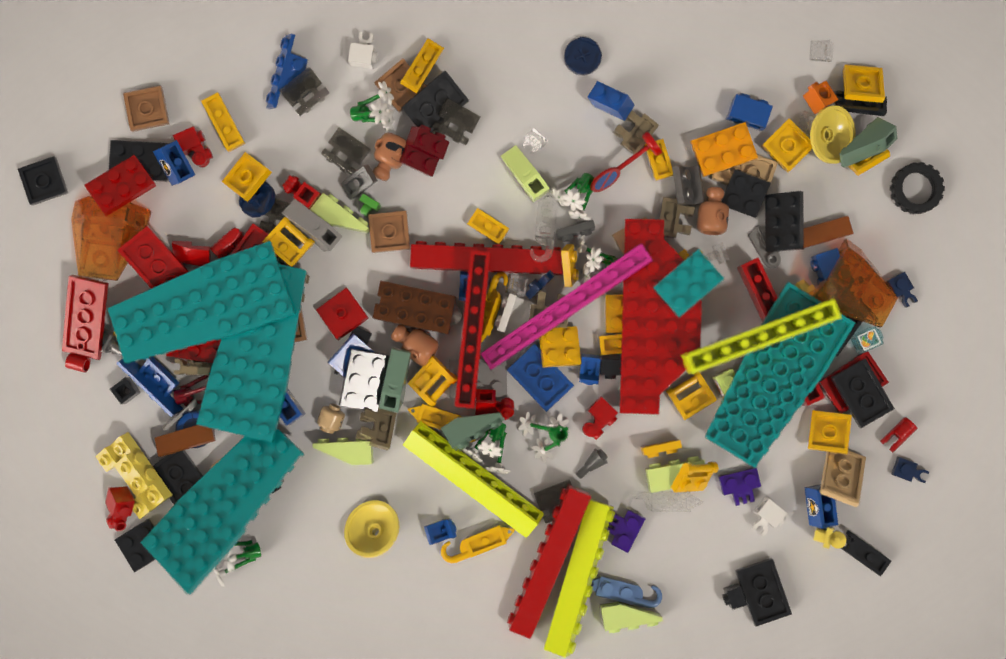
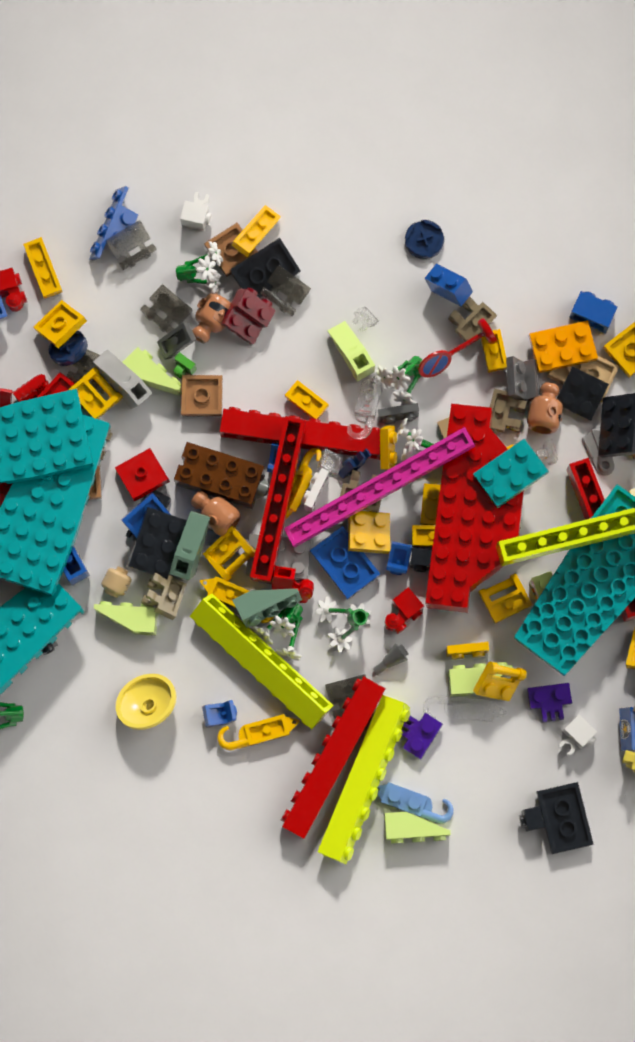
camera: 10 degrees right, 10 degrees down
red brick [281,175,321,210] -> none

